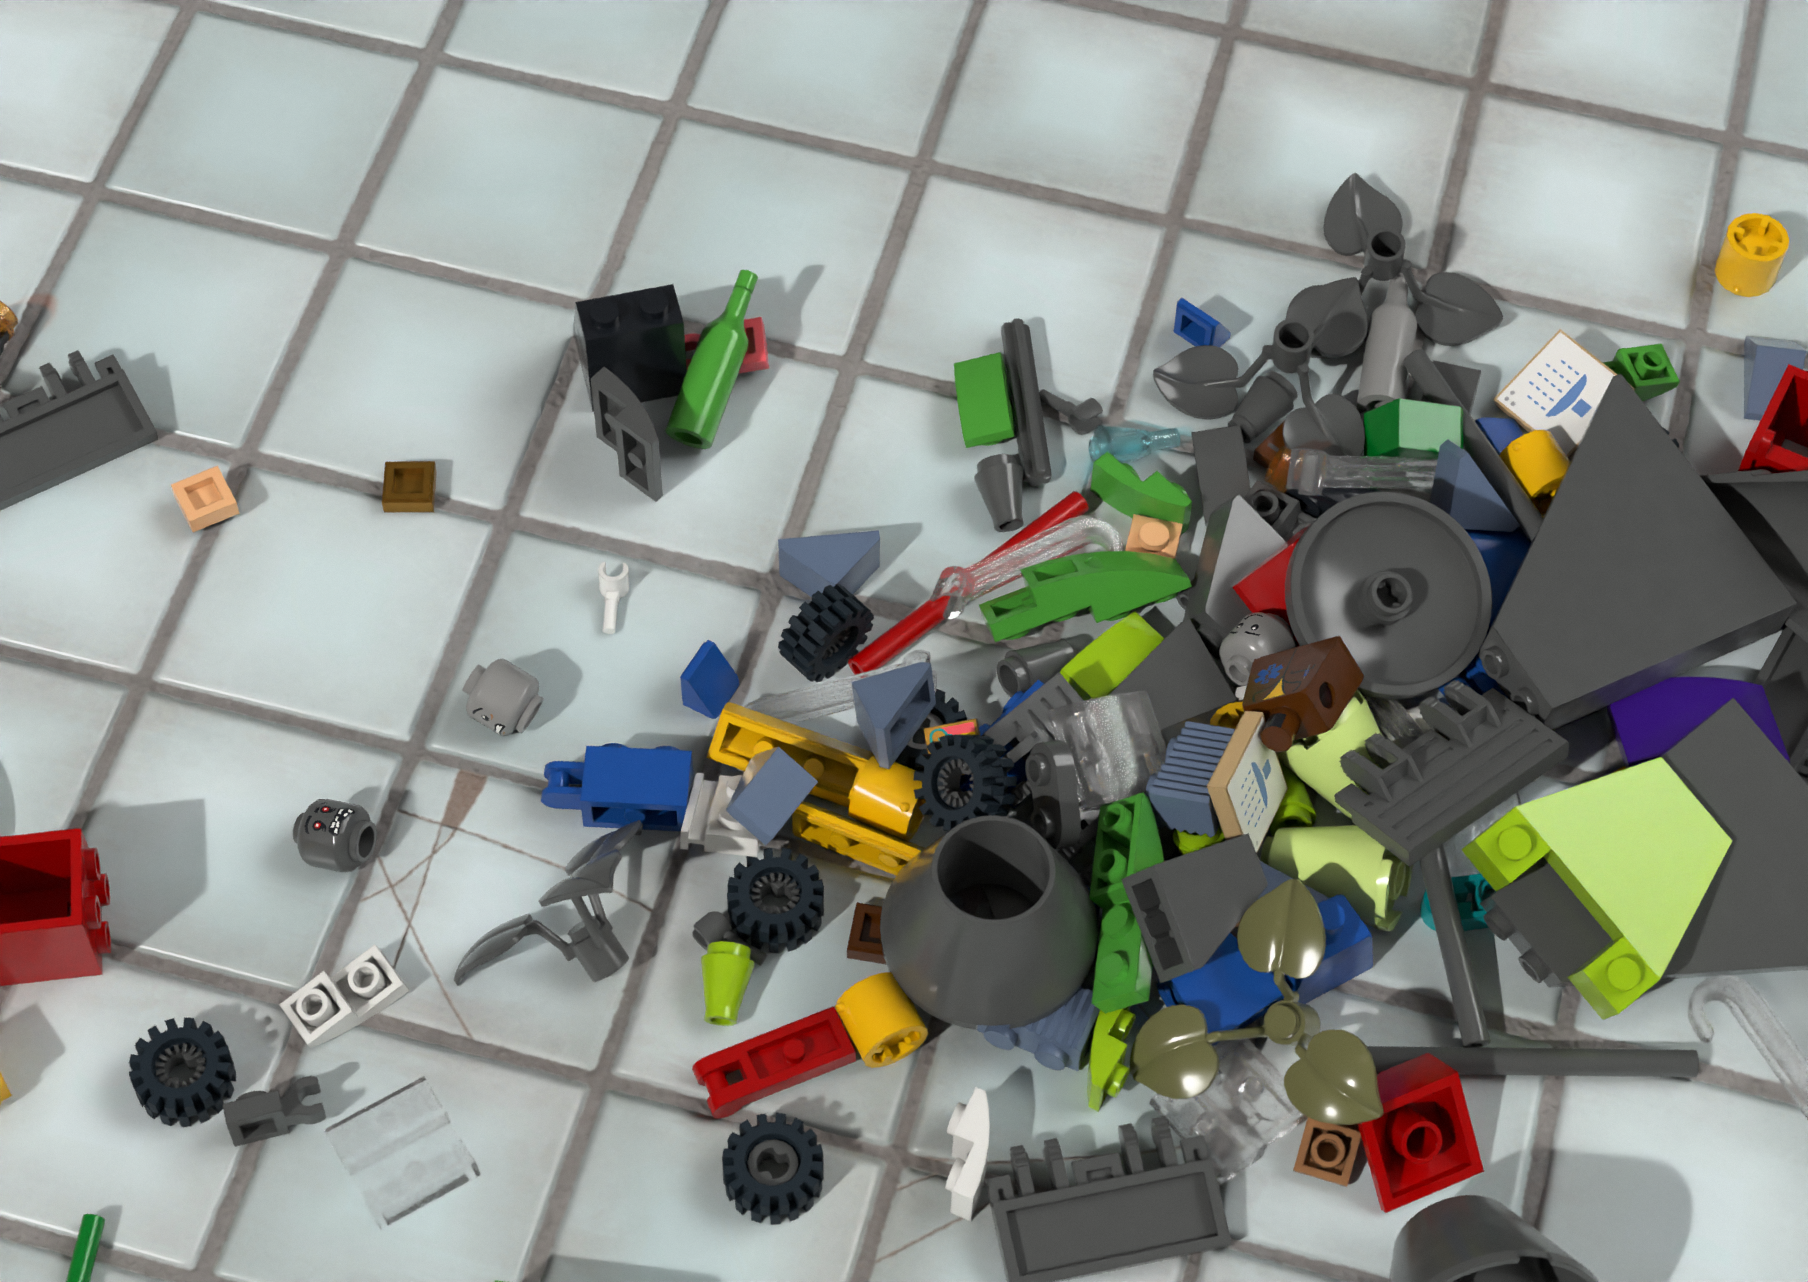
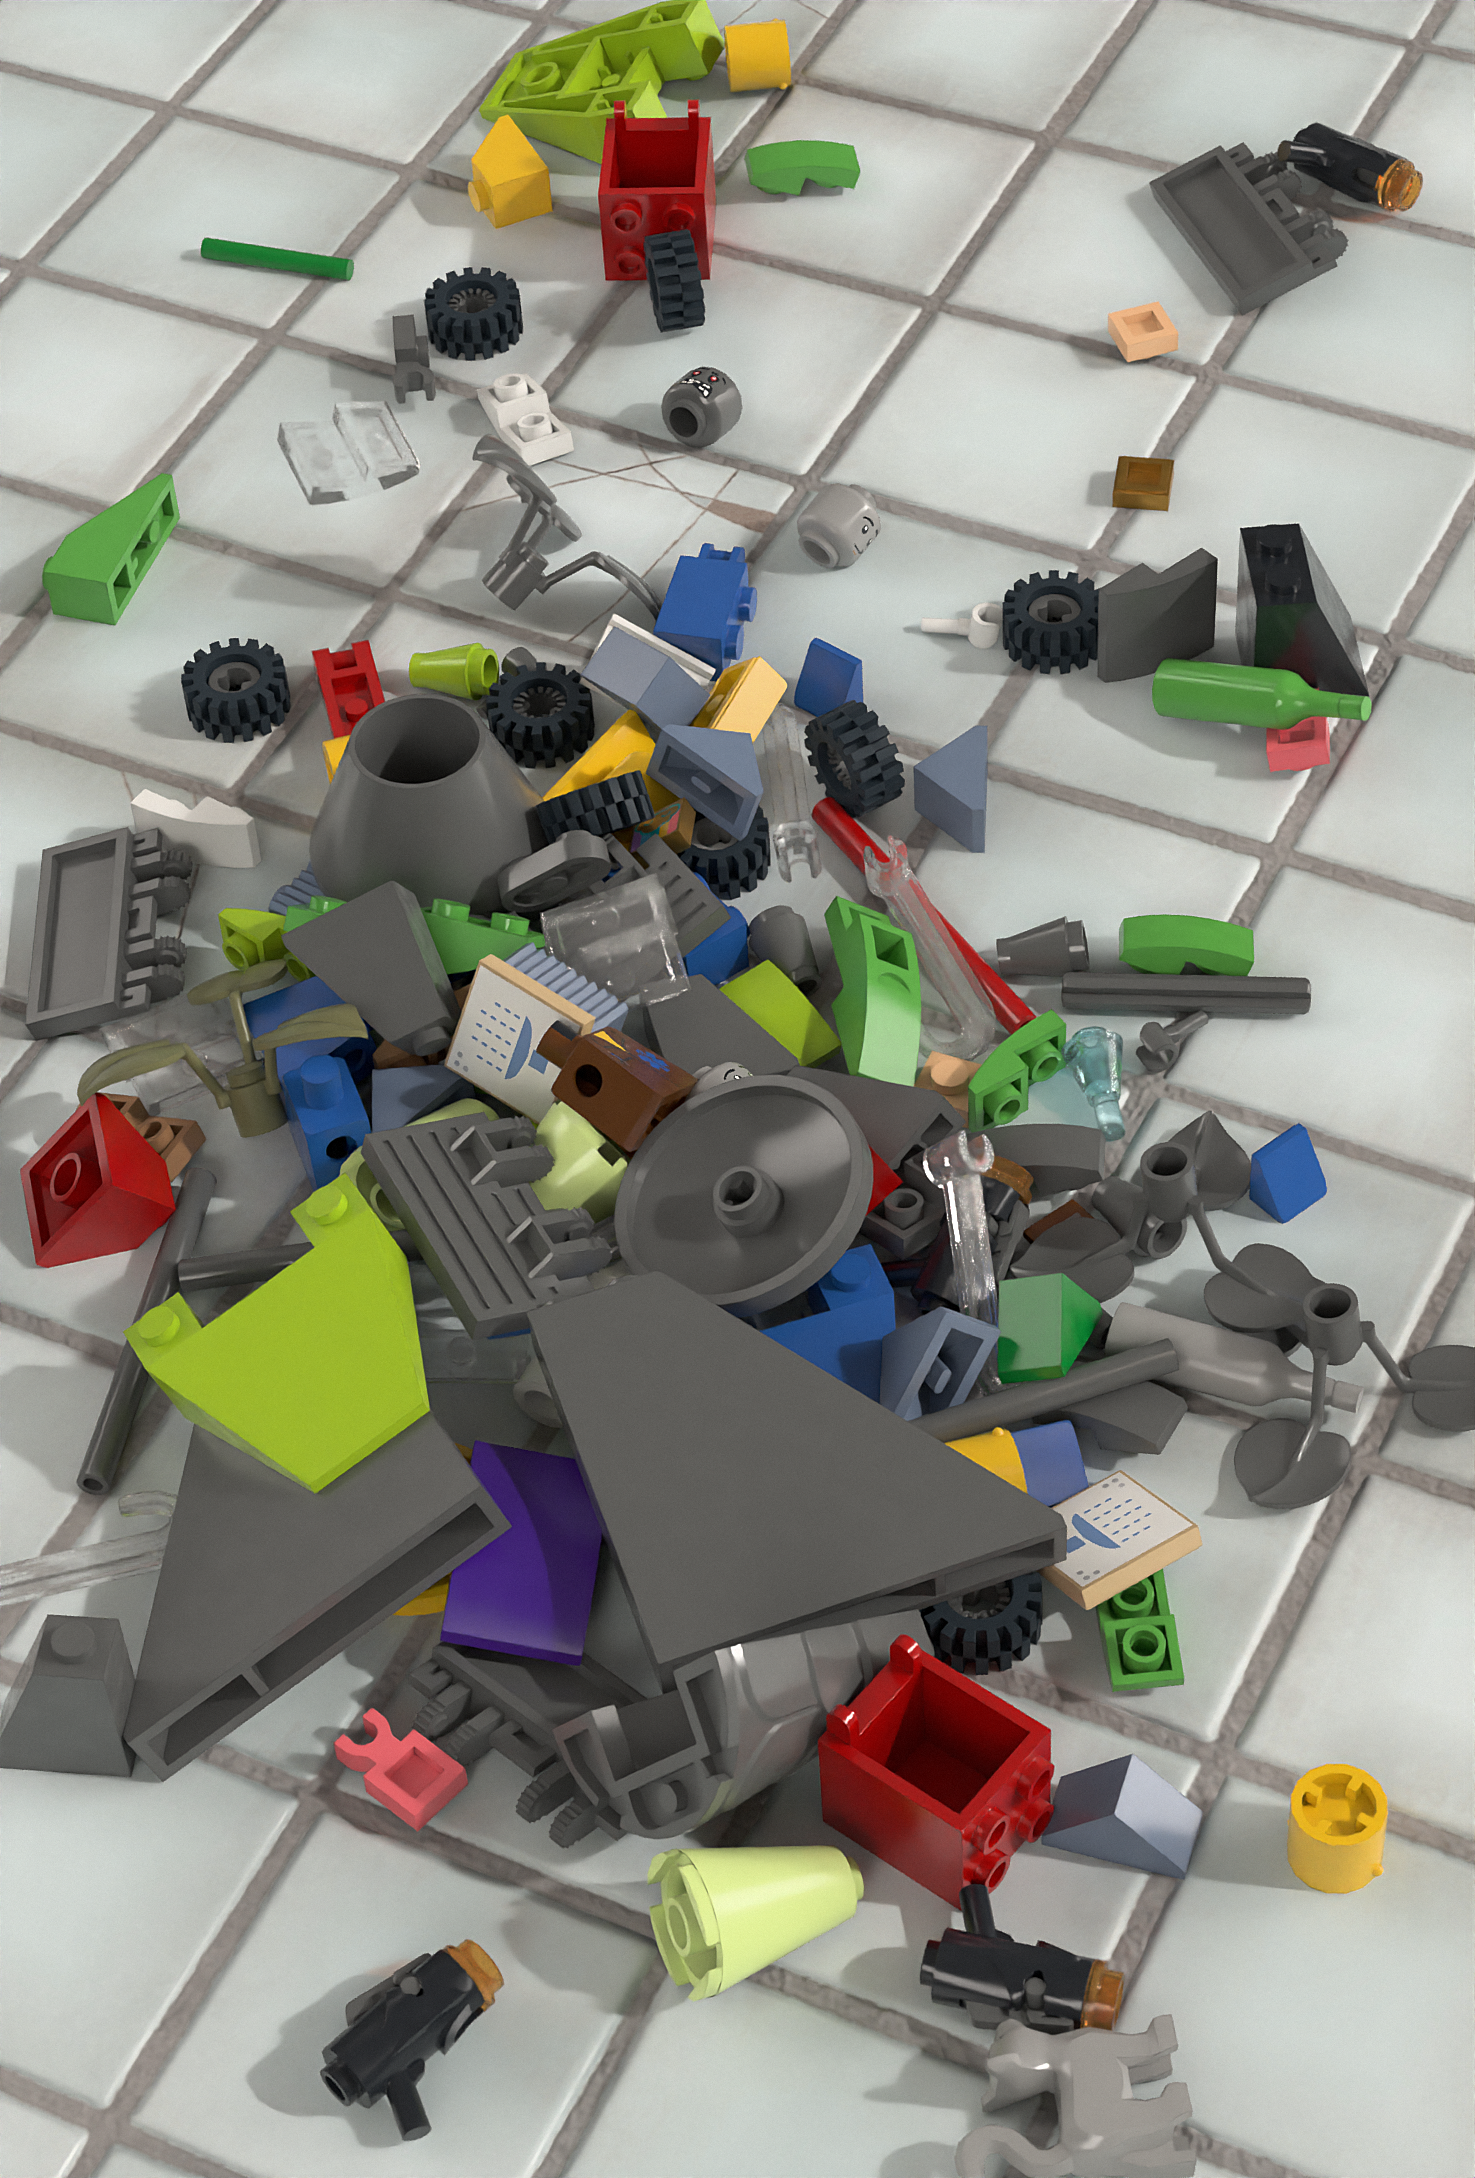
camera: 105 degrees right, 10 degrees down
none -> black bush [644,229,705,333]
none -> black bush [1002,570,1100,675]

